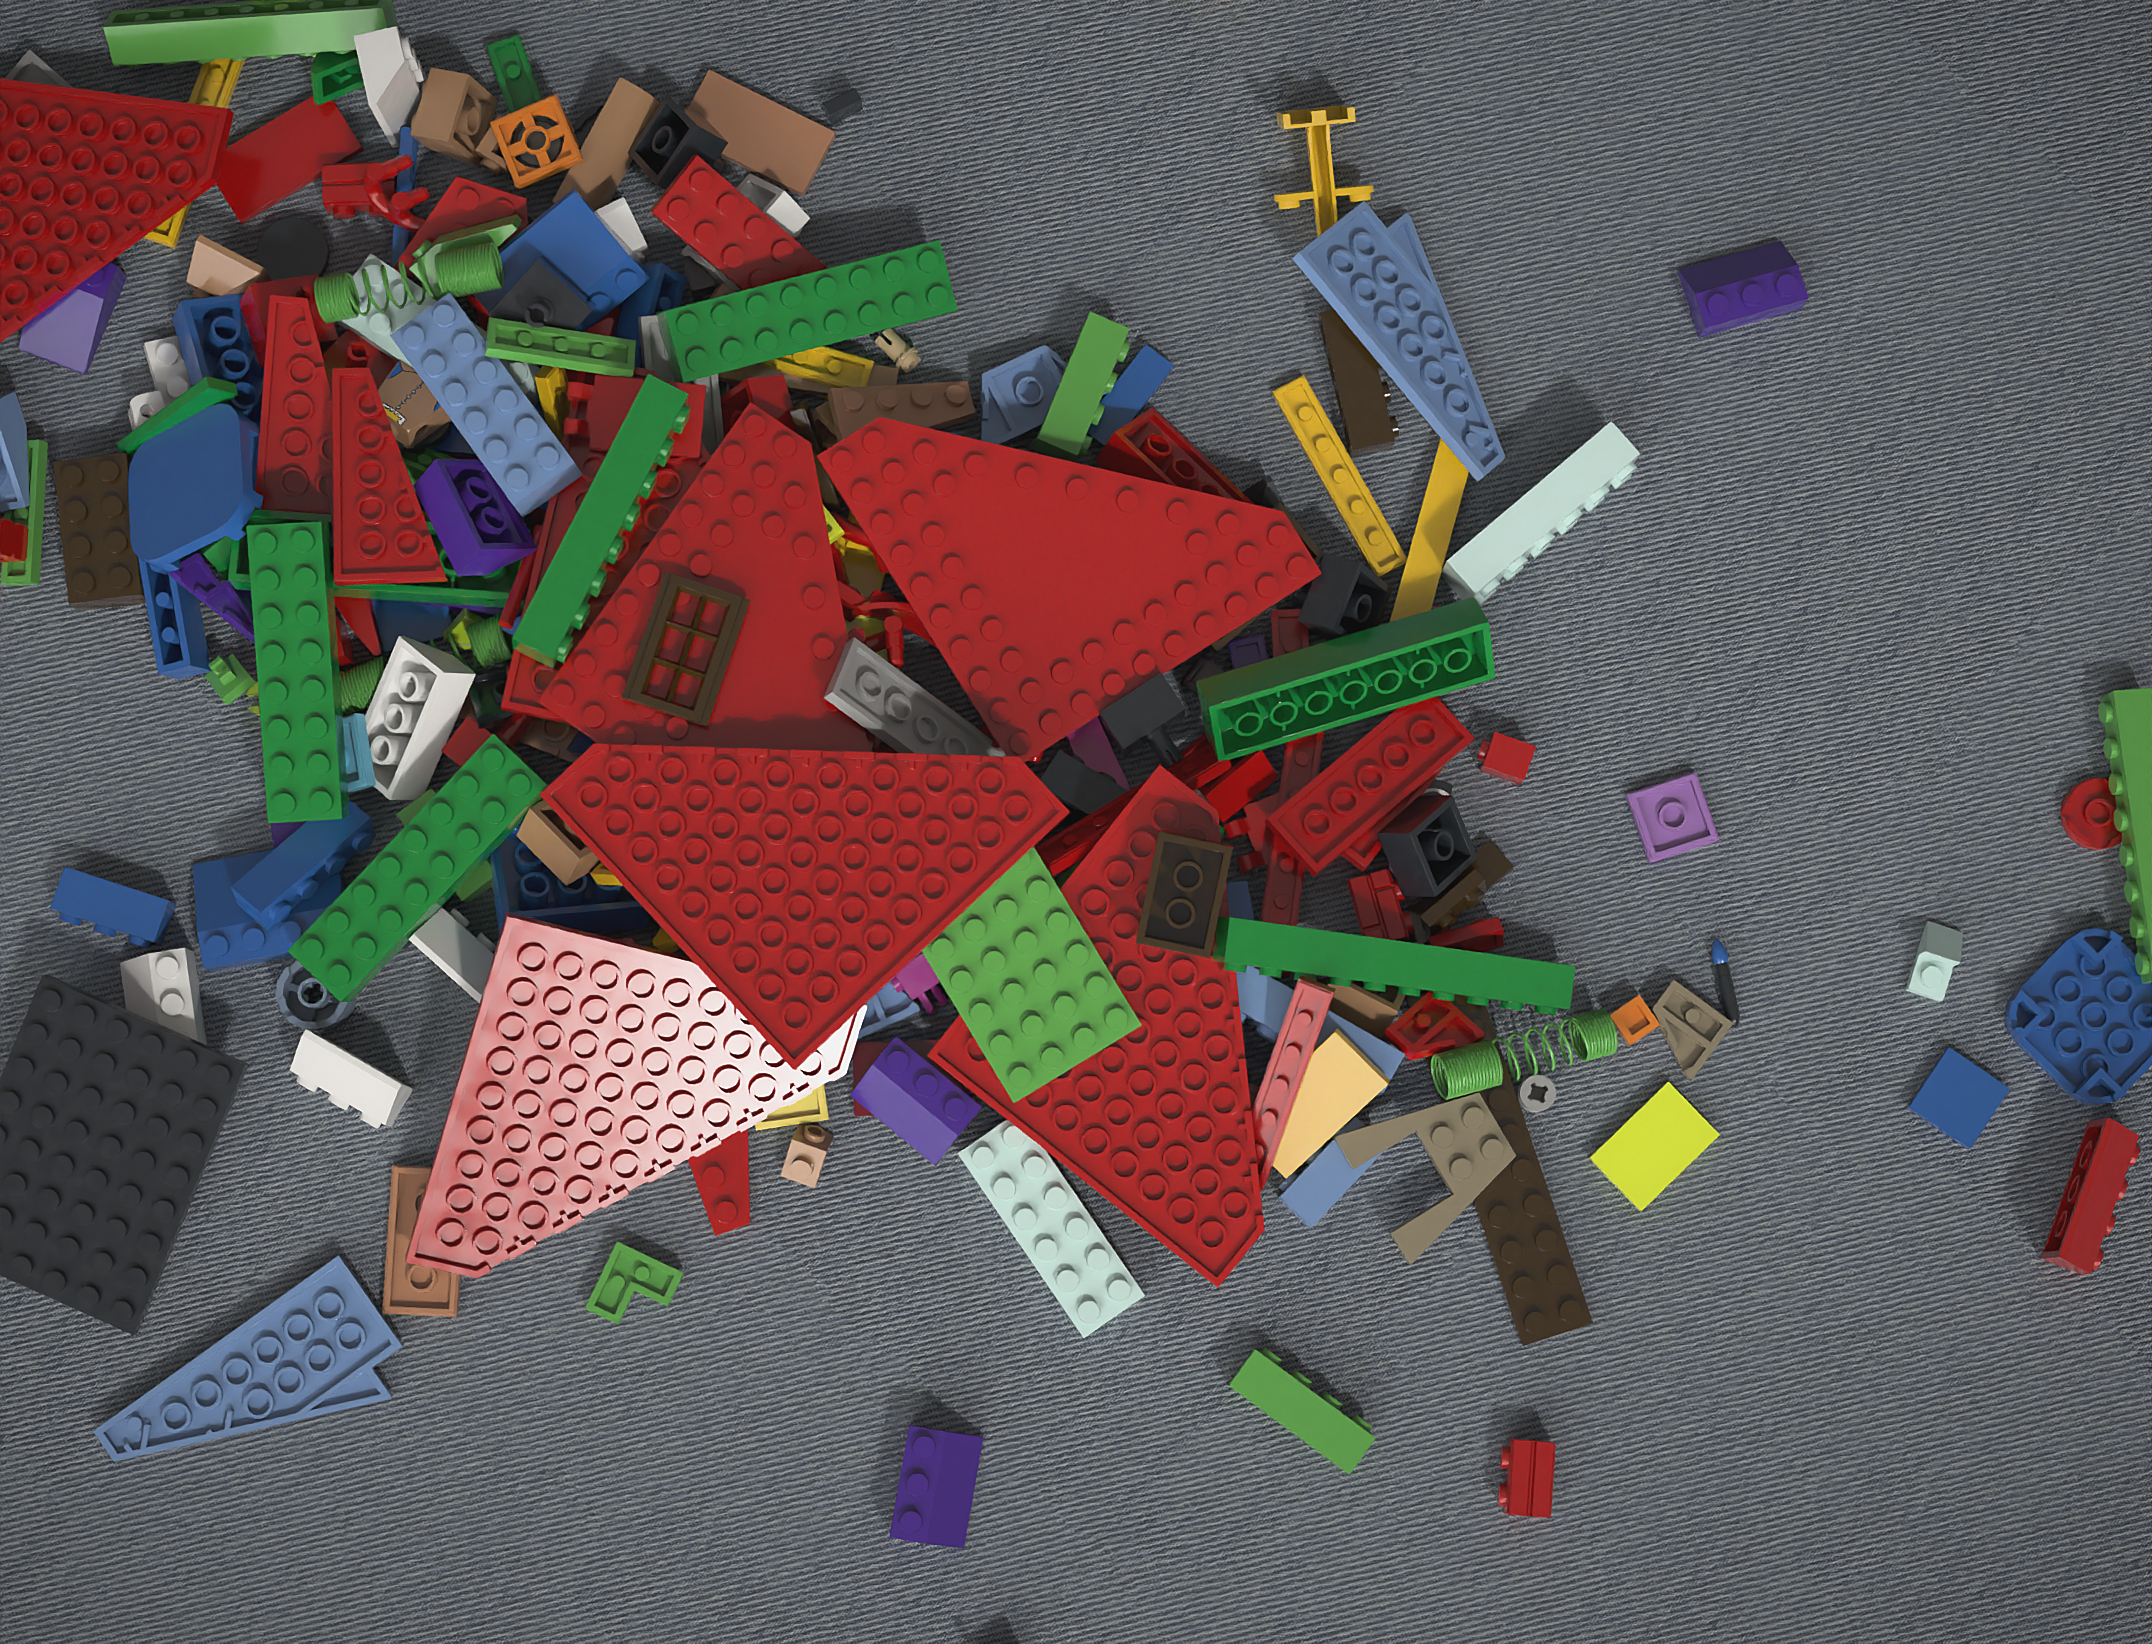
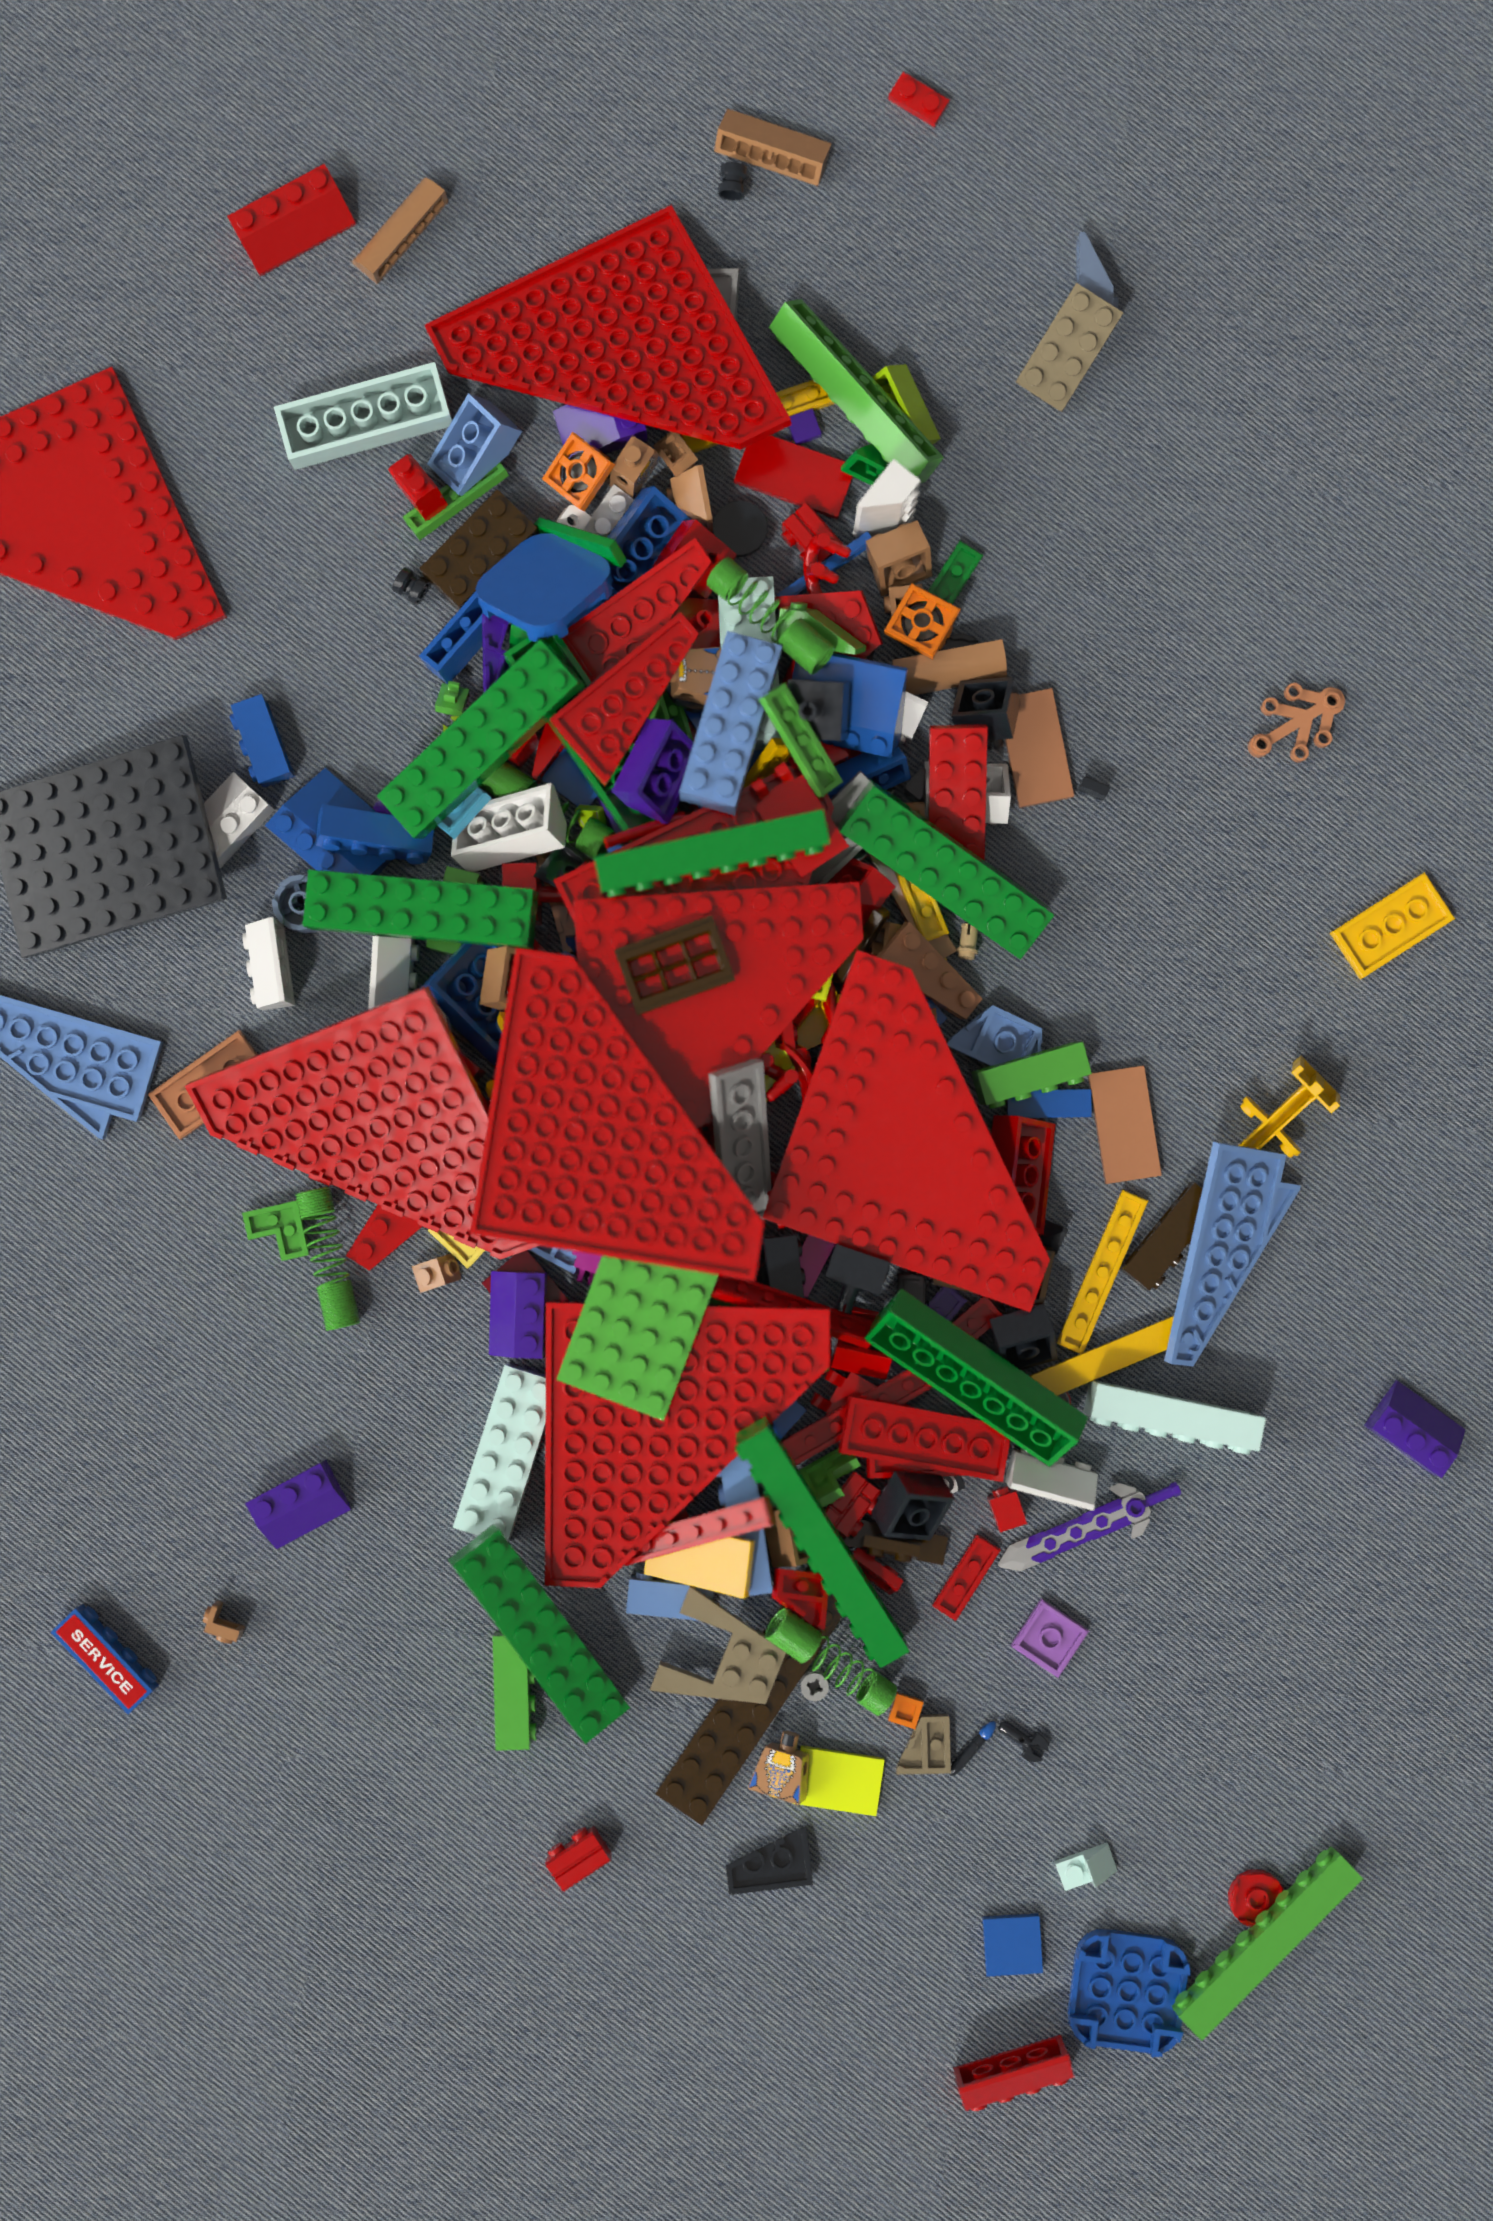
camera: 55 degrees right, 5 degrees up
dark brown brick [1136,830,1233,958] -> none
none -> bright green piece [295,1187,361,1331]
none -> black wheel [392,567,430,605]
none -> green brick [447,1524,630,1744]
none -> orange piece [542,432,616,512]
none -> medium nougat torso [609,436,661,499]
none -> medium nougat tile [653,432,698,477]
none -> black wing [726,1826,813,1895]
none -> torso [748,1731,809,1805]
none -> dark purple tile [789,409,822,445]
none -> bright green plate [800,1448,861,1507]
none -> red tile [931,1533,1001,1621]
none -> sword [998,1482,1182,1571]
none -> black bar [998,1721,1049,1762]
none -> white slope [1004,1448,1098,1511]
none -> nougat tile [1088,1066,1162,1184]

